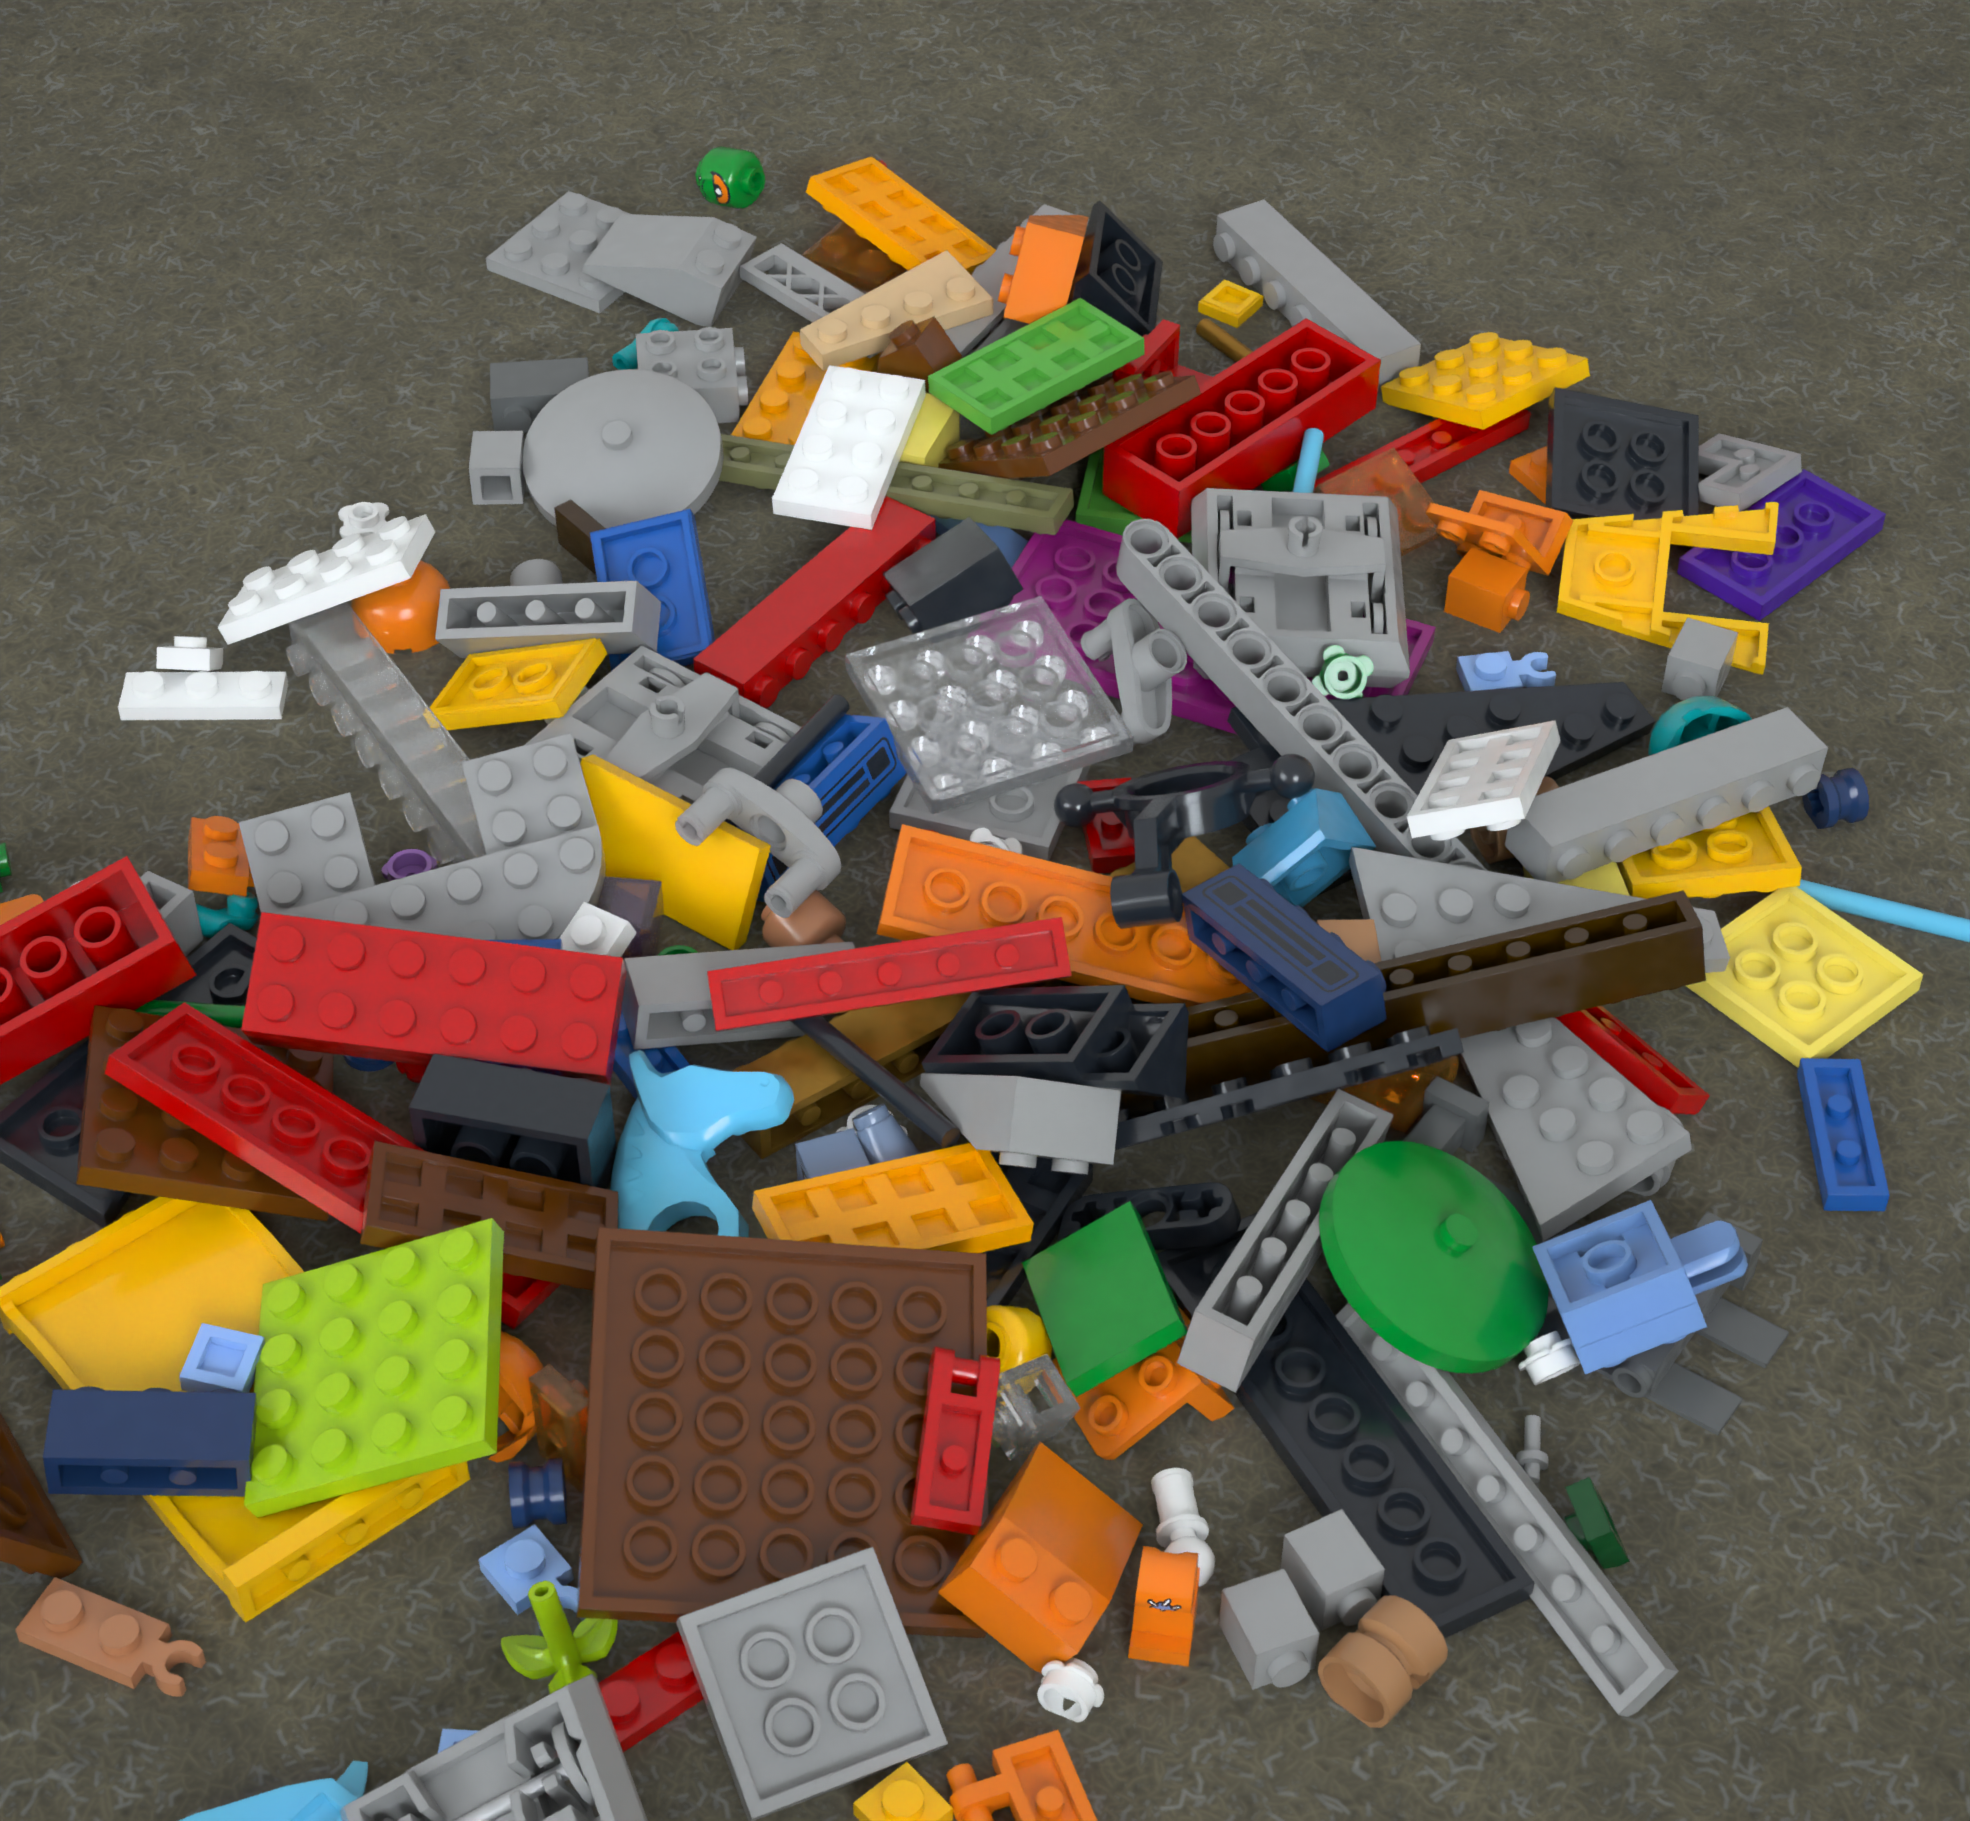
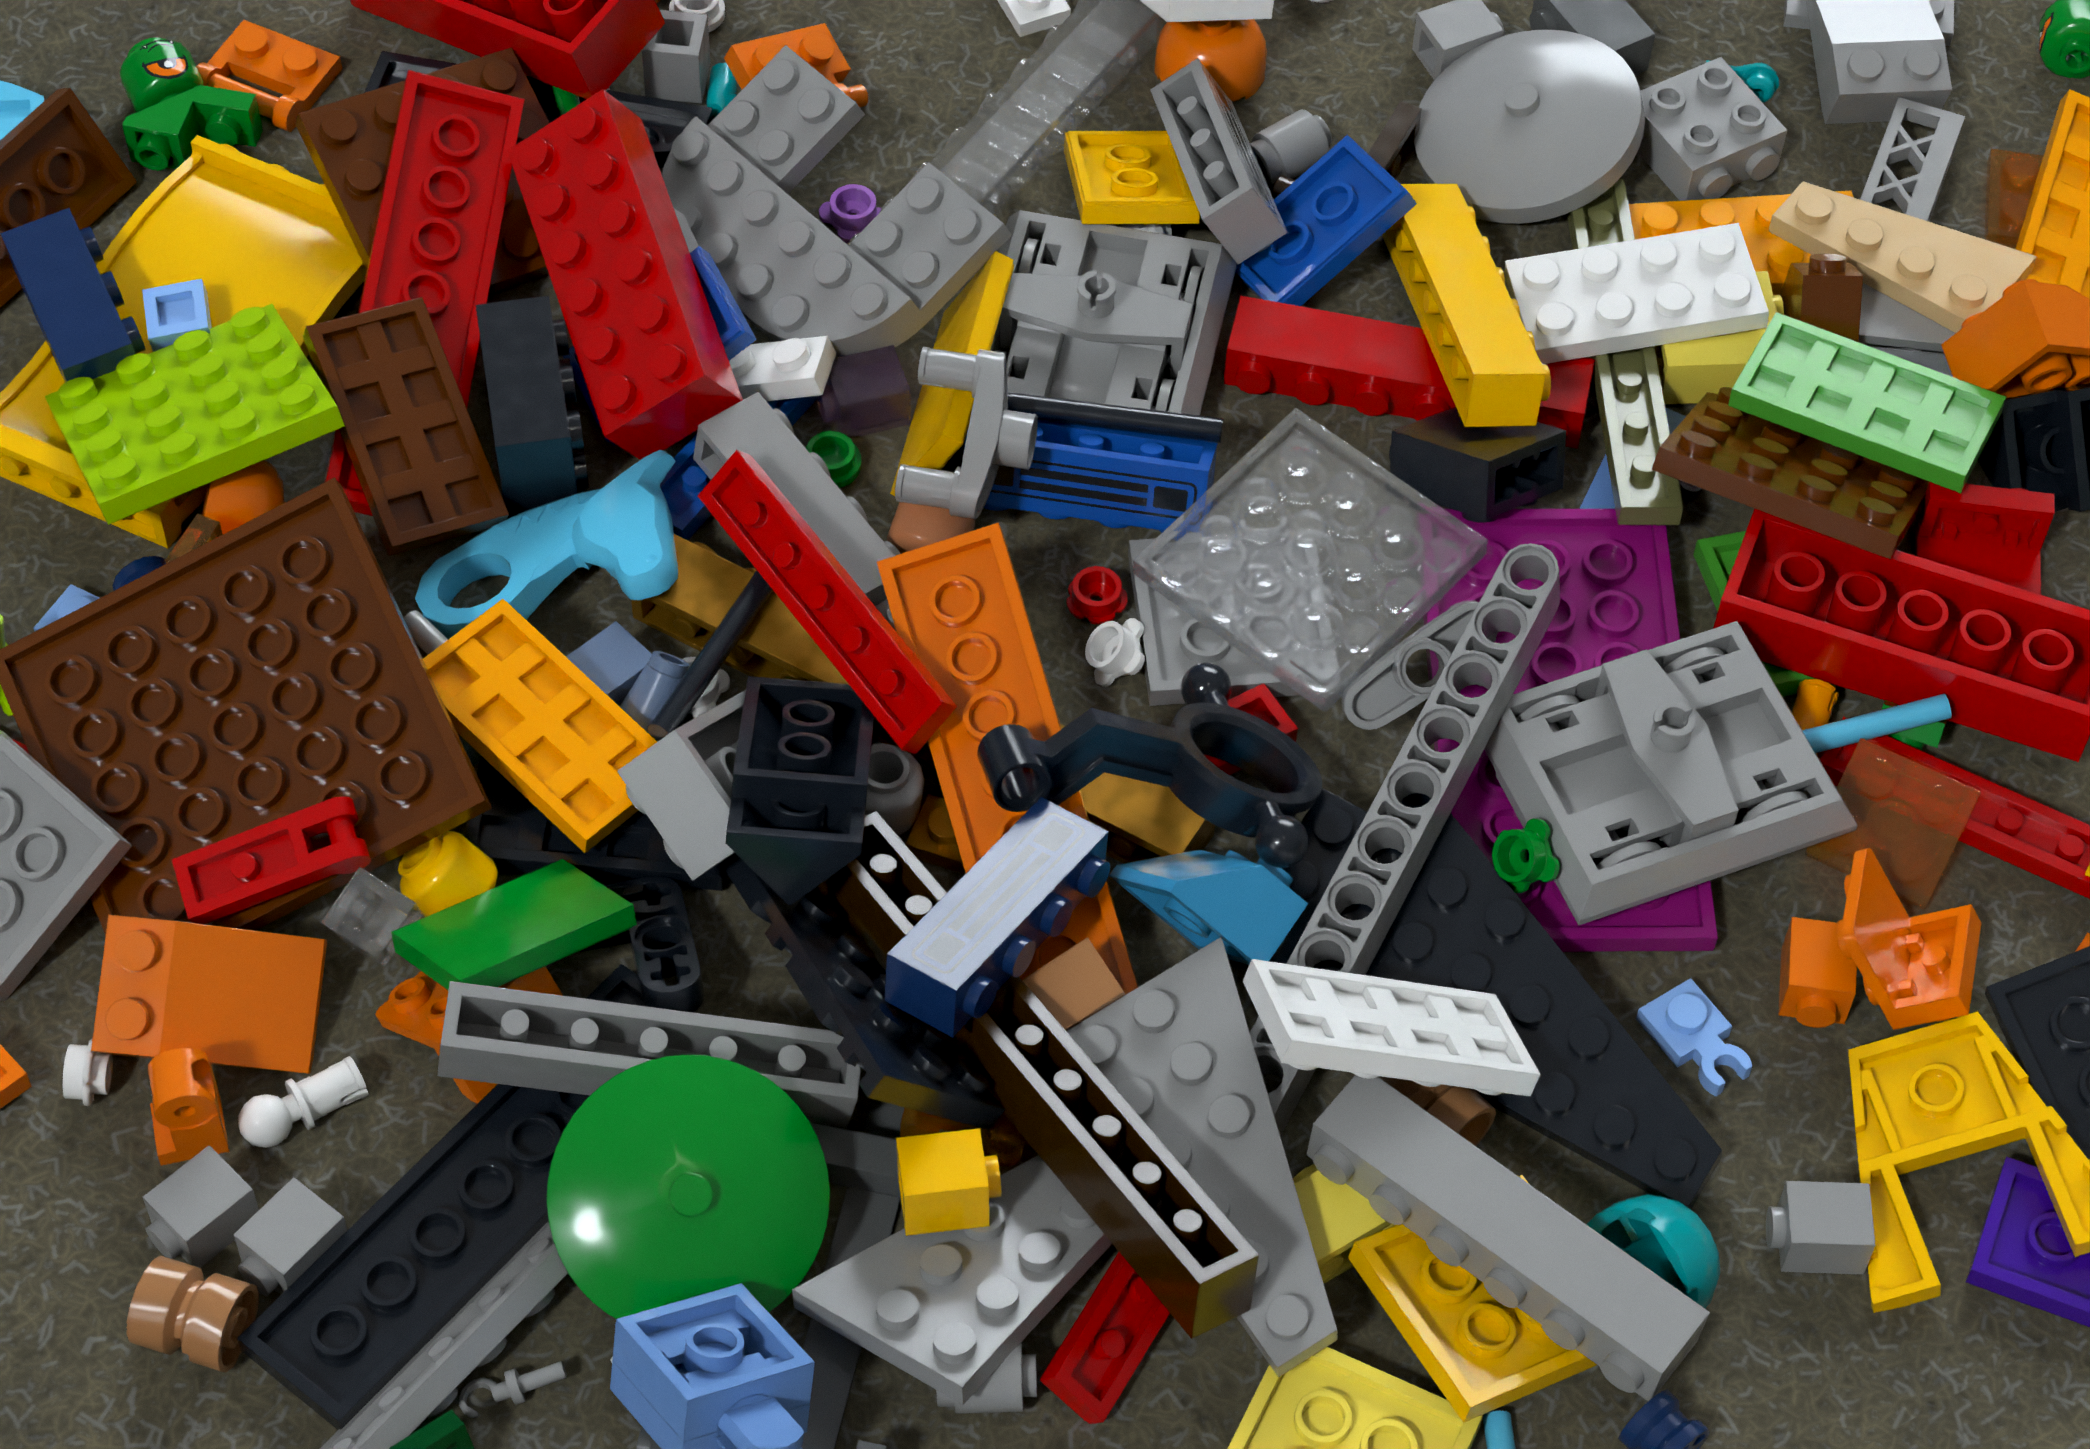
camera: 65 degrees right, 10 degrees up
none -> yellow brick [896,1128,1001,1236]
none -> yellow brick [1382,184,1551,427]

